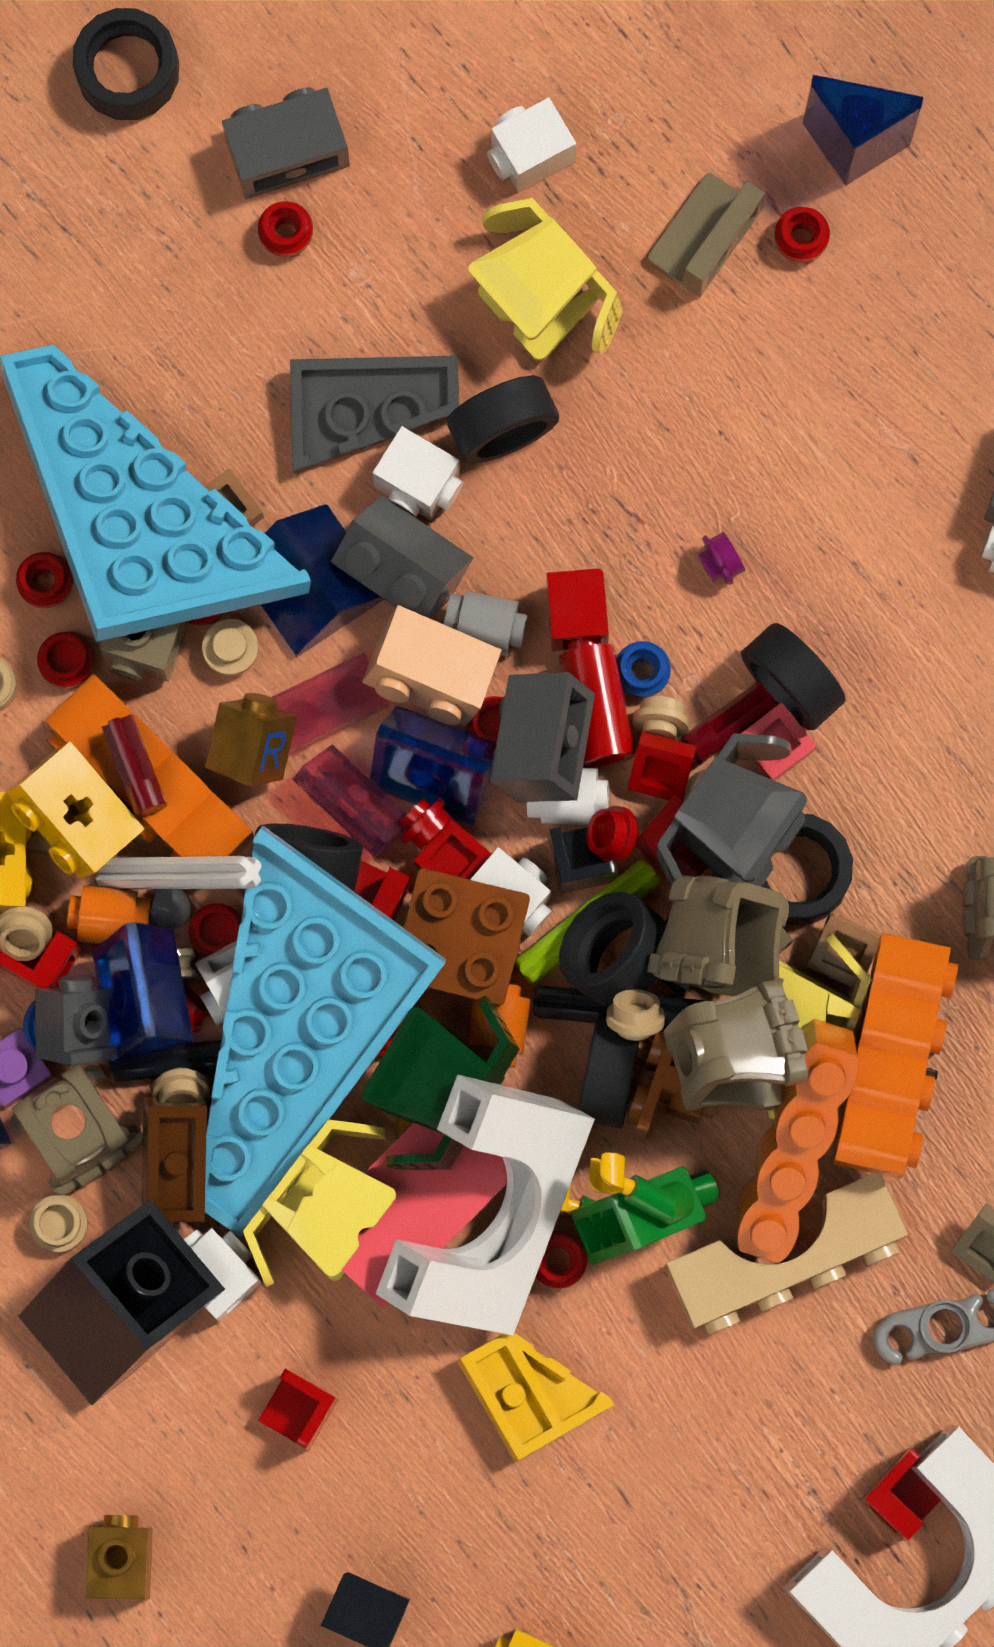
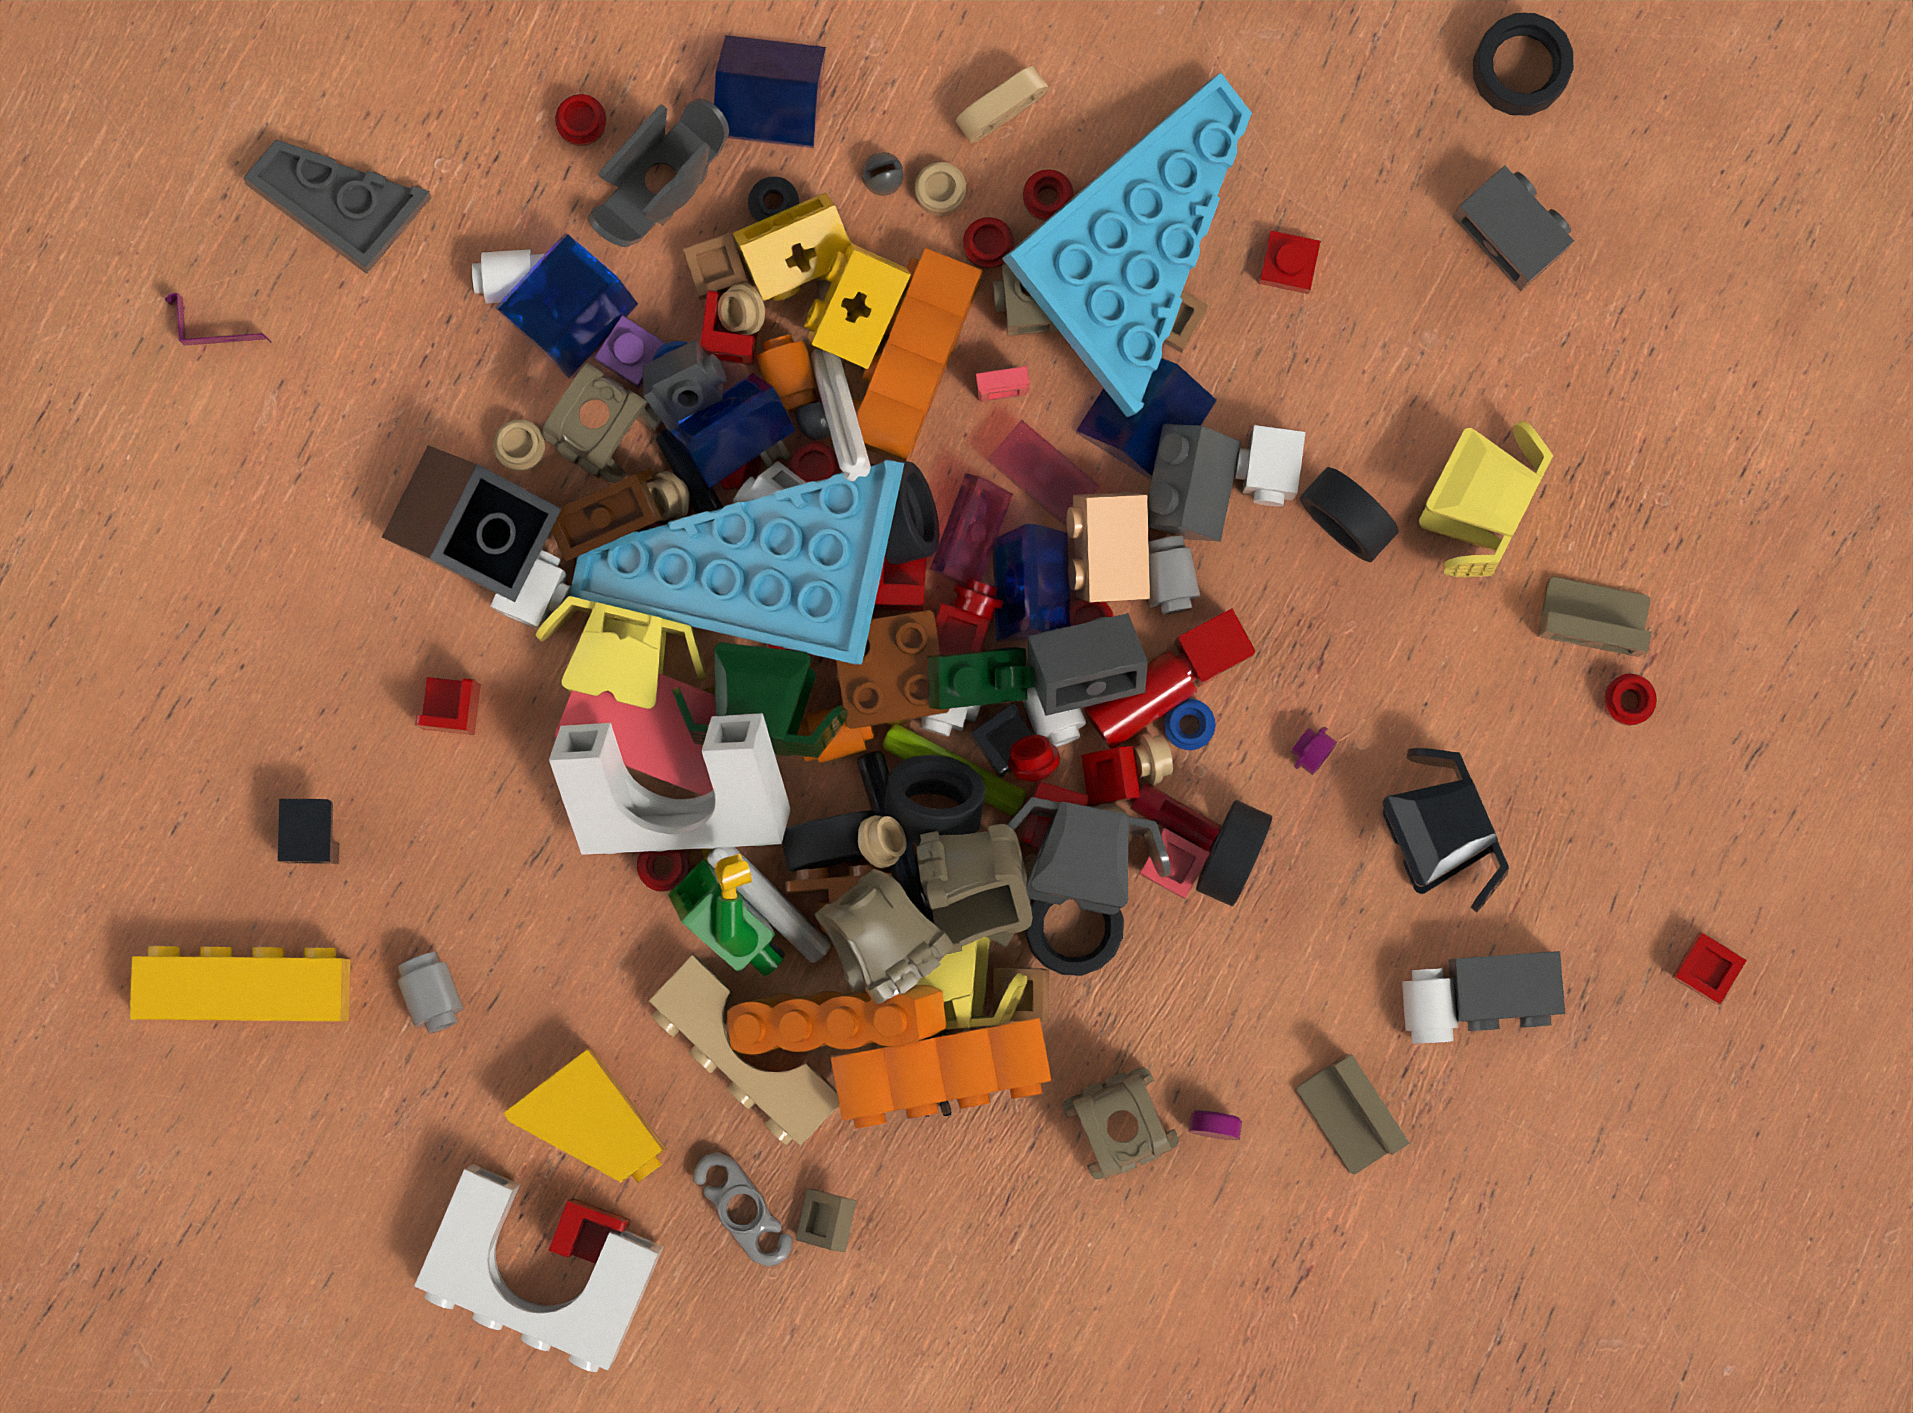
camera: 65 degrees right, 5 degrees up
pearl gold brick [86,1515,153,1600] -> none
dark red piece [102,714,168,818] -> none
tan plate [202,619,259,676] -> none
pearl gold brick [205,693,297,786] -> none
red plate [258,201,313,257] -> none
dark grey wing [290,355,459,473] -> none
yellow wing [457,1333,614,1463] -> none
white brick [487,97,577,193] -> none
clear blue slope [803,75,923,186] -> none
none -> light grey brick [397,952,464,1034]
none -> yellow slope [503,1049,667,1183]
none -> white axle [707,847,831,963]
none -> dark green plate [927,647,1034,710]
none -> coral tile [975,366,1030,402]
none -> red plate [1259,230,1321,294]
none -> black piece [1383,748,1509,913]

